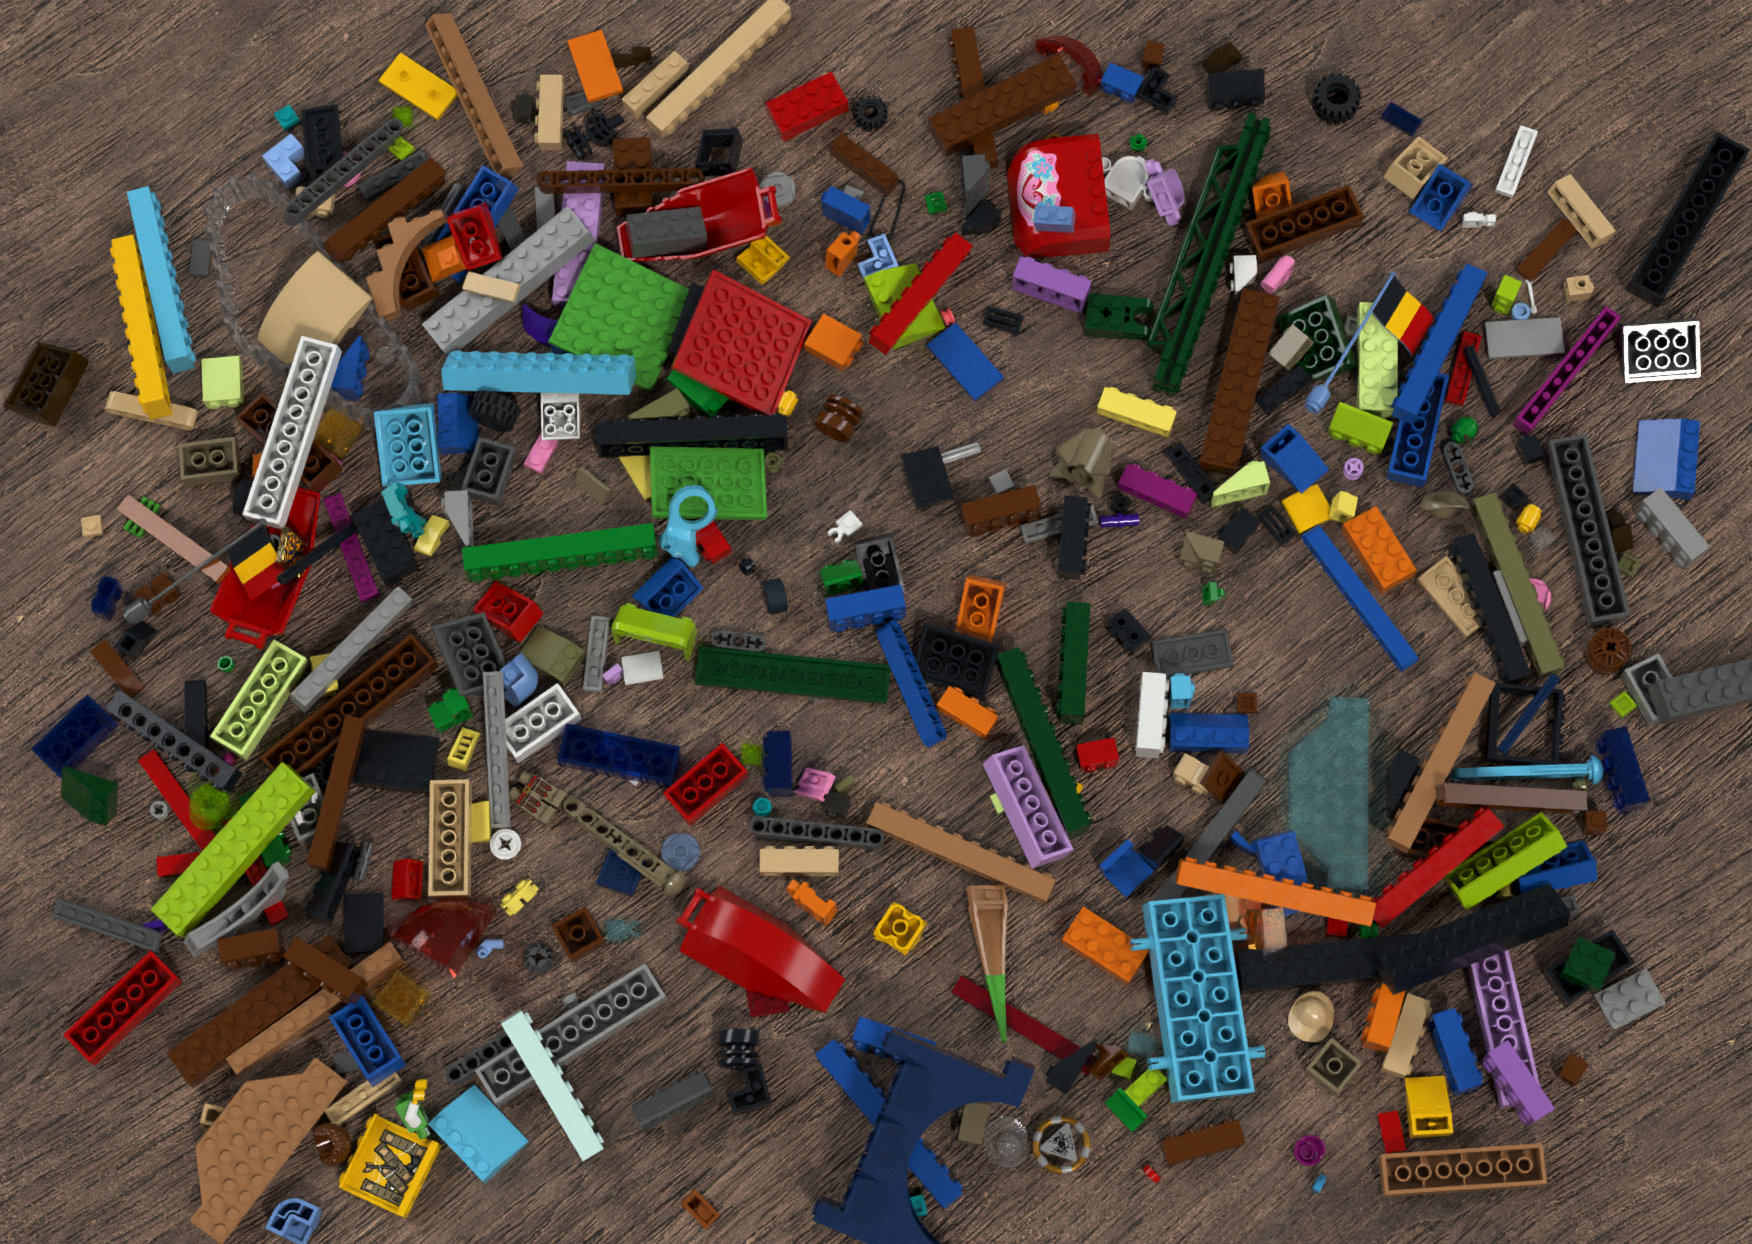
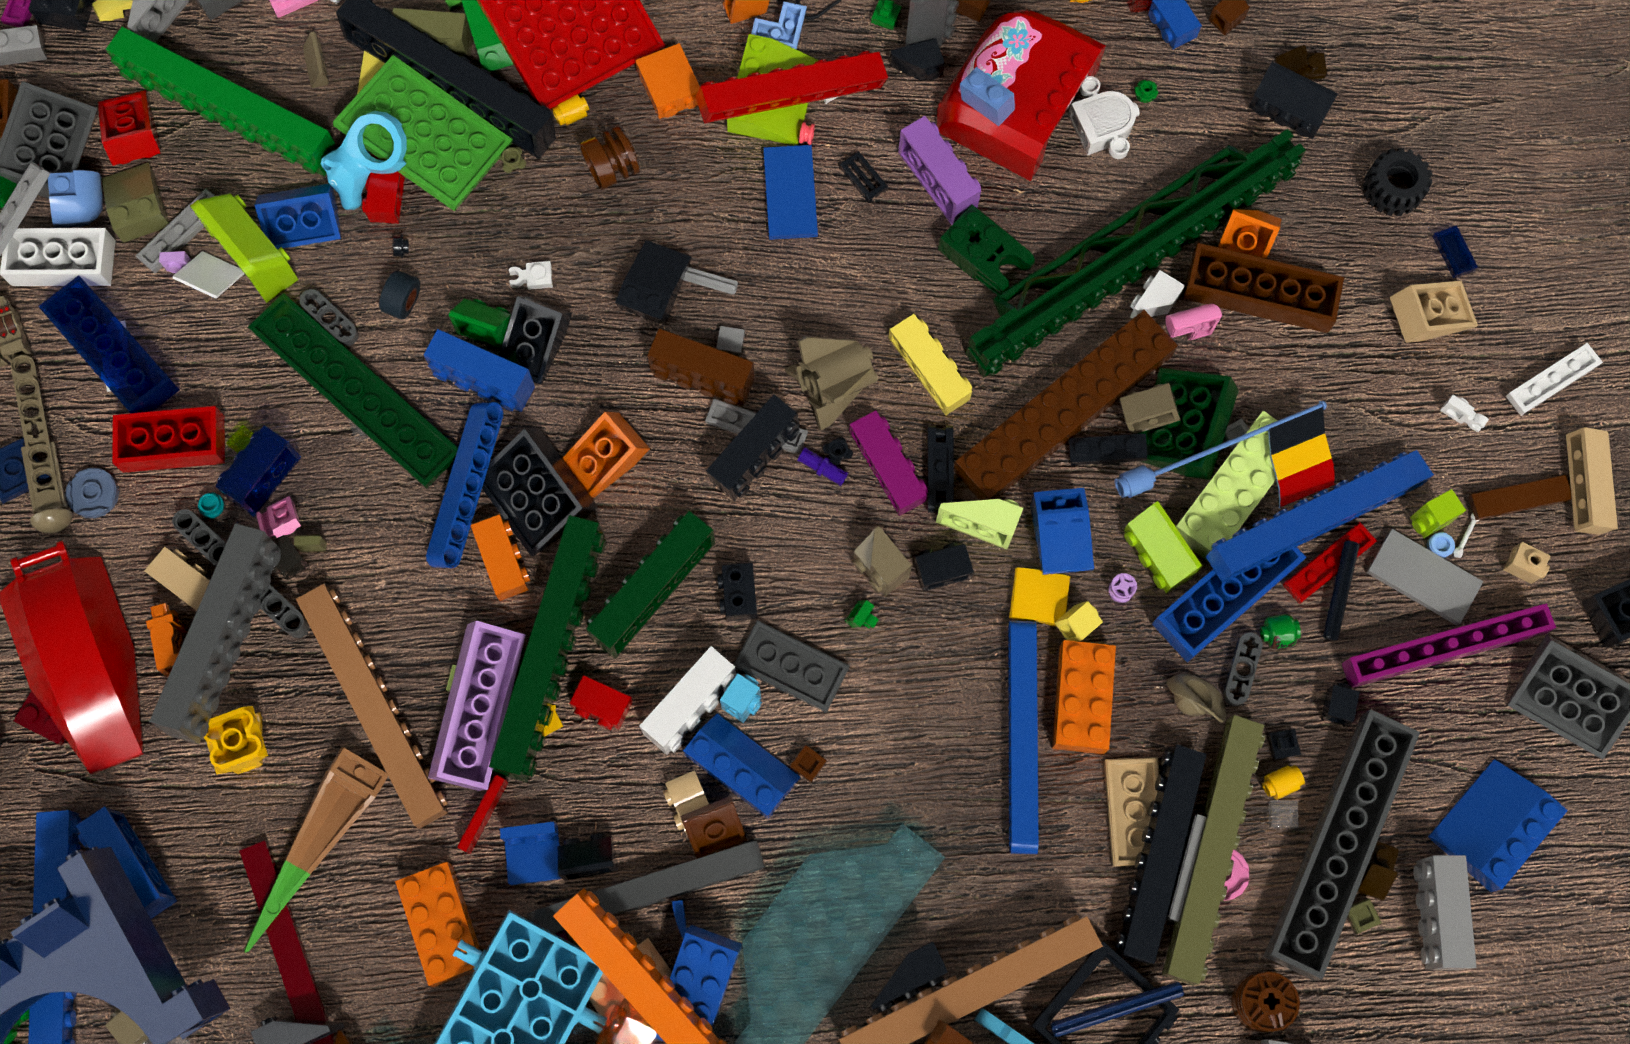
camera: 30 degrees right, 0 degrees up
black brick [1136,66,1177,115] -> none
lavender piece [1145,158,1185,226] -> none
black tile [1257,505,1296,546] -> none
blue slope [1409,164,1474,231] -> none
none -> dark grey brick [149,524,281,745]
none -> red tile [458,775,508,855]

